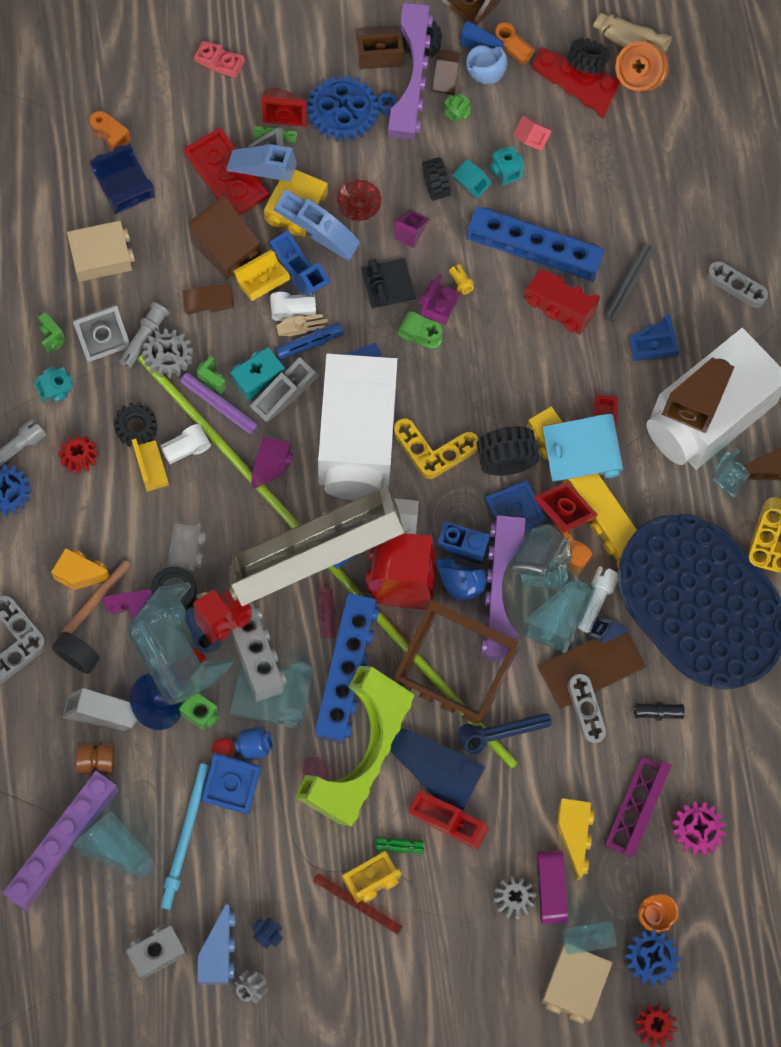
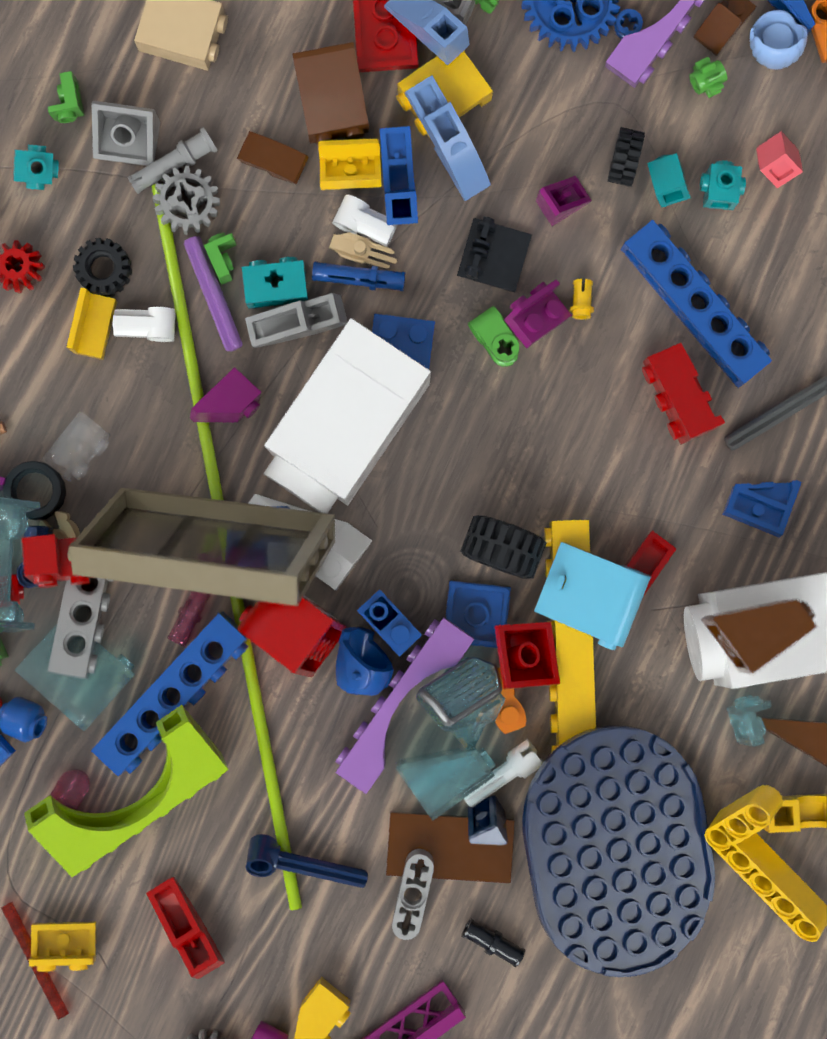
camera: 30 degrees right, 15 degrees up
clear red dish [337,180,382,221] -> none
green axle [375,837,424,854] -> none
dark blue wedge [390,727,485,811] -> none
reddish brown window [393,600,521,724] -> none
yellow beam [394,419,479,479] -> none

